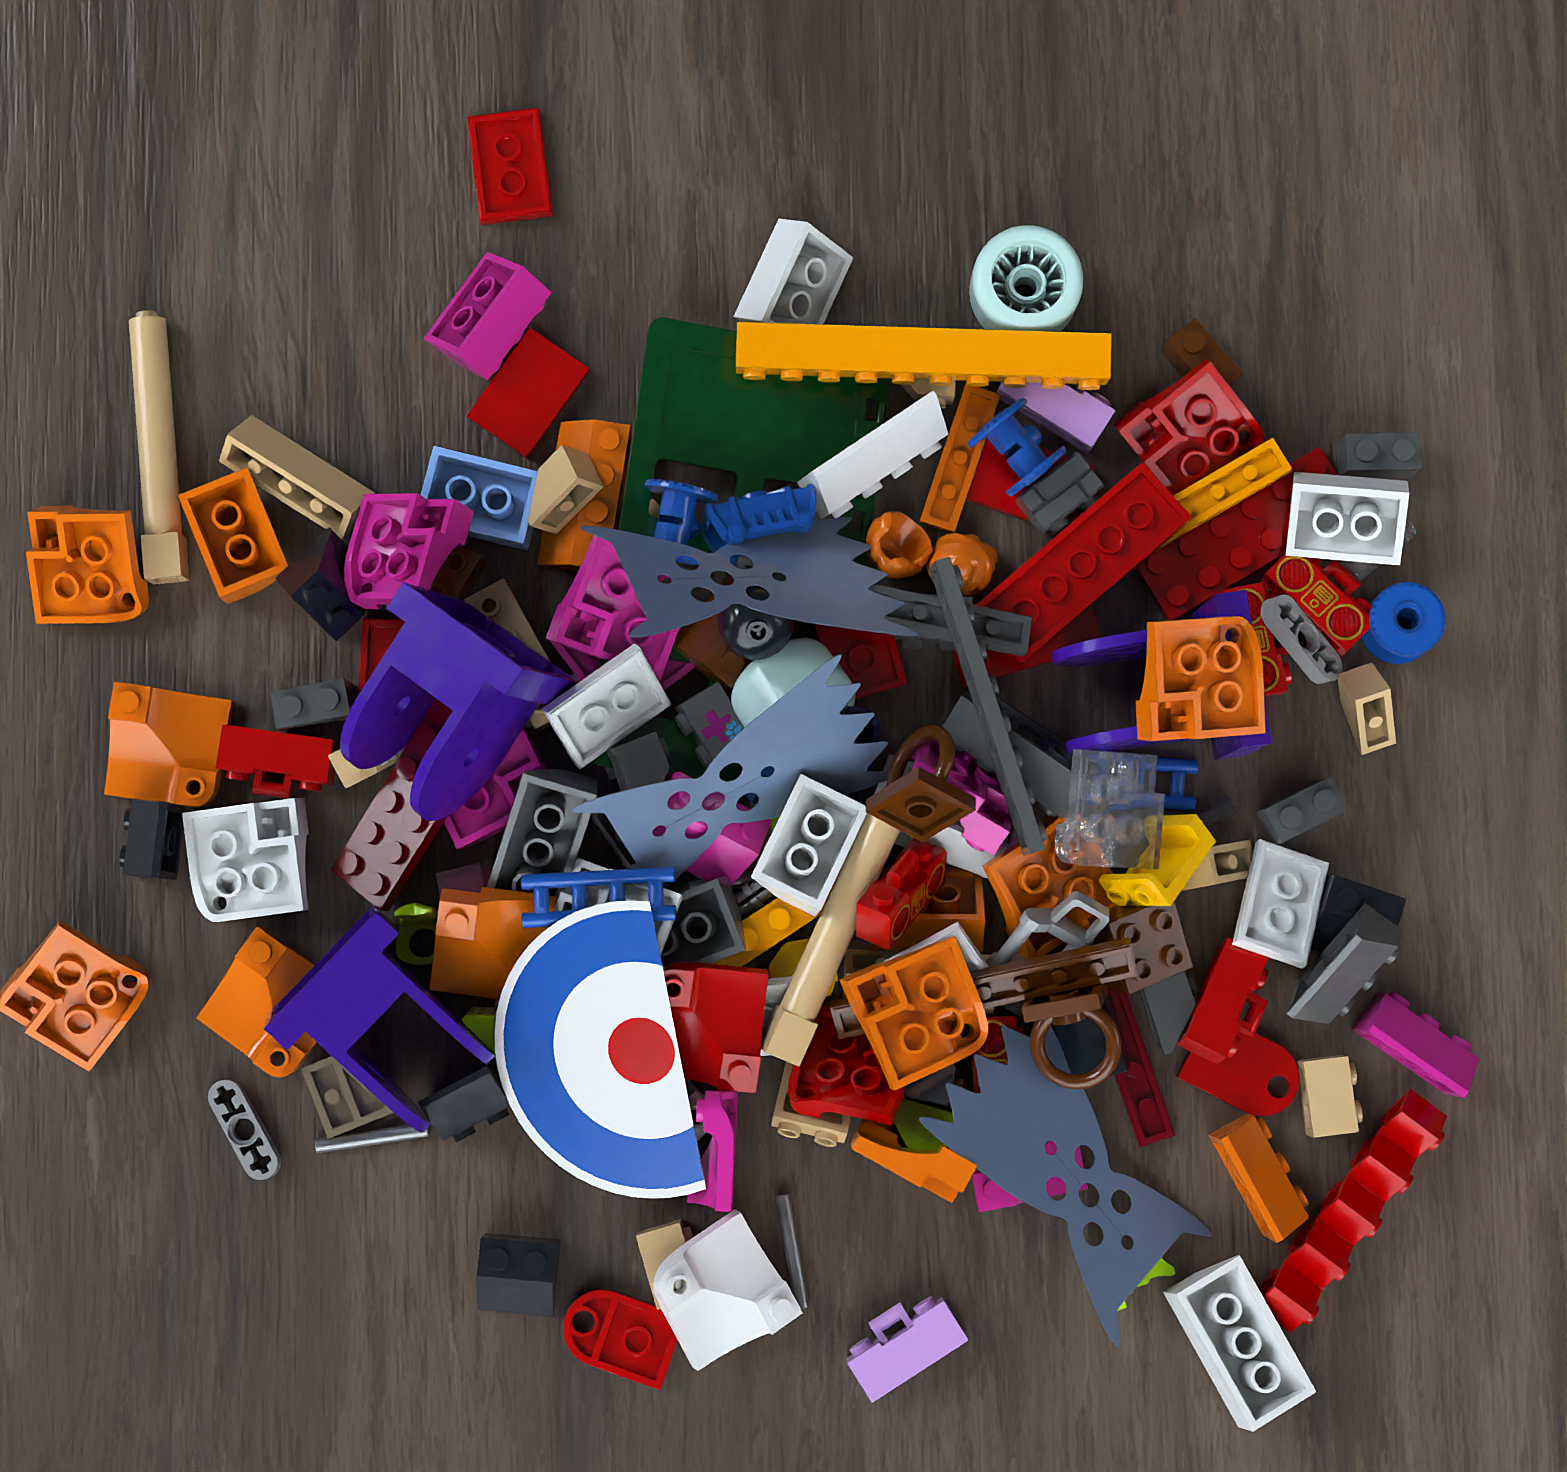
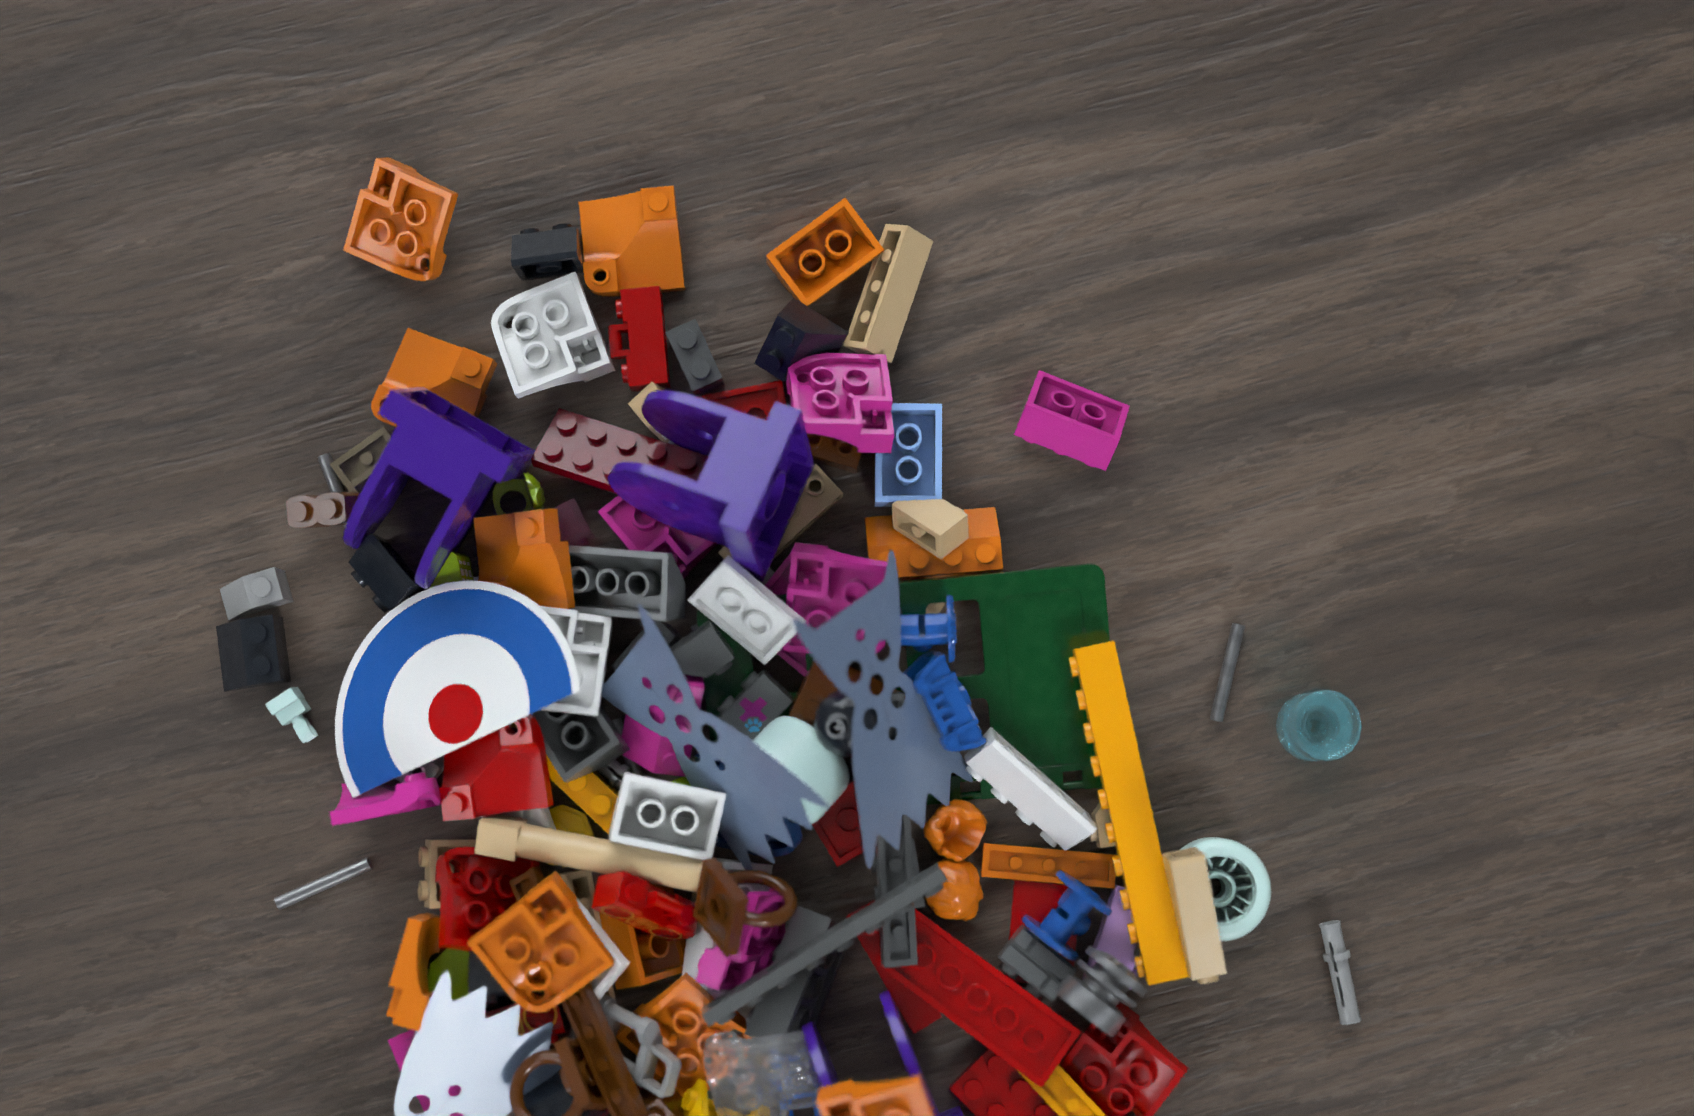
camera: 75 degrees right, 0 degrees up
orange slope [26,505,149,624] -> none
tan brick [129,310,190,585] -> none
light grey beam [208,1079,281,1180] -> none
red tile [467,107,553,226] -> none
red tile [467,328,591,460] -> none
blue bar [521,867,677,928] -> none
red tile [563,1288,678,1390] -> none
tan slope [636,1219,694,1310] -> none
white slope [653,1209,802,1371] -> none
white slope [733,219,853,325] -> none
lavender piece [847,1296,968,1403] -> none
reddish brown brick [1161,318,1242,387] -> none
none -> light grey slope [220,567,293,621]
none -> light aqua piece [265,687,318,744]
none -> brick [286,492,360,528]
none -> flat silver wheel [1055,945,1148,1037]
none -> tan slope [1162,847,1227,984]
none -> flat silver bar [1210,623,1245,722]
none -> clear light blue wheel [1276,690,1362,762]
none -> light grey pin [1319,920,1362,1025]

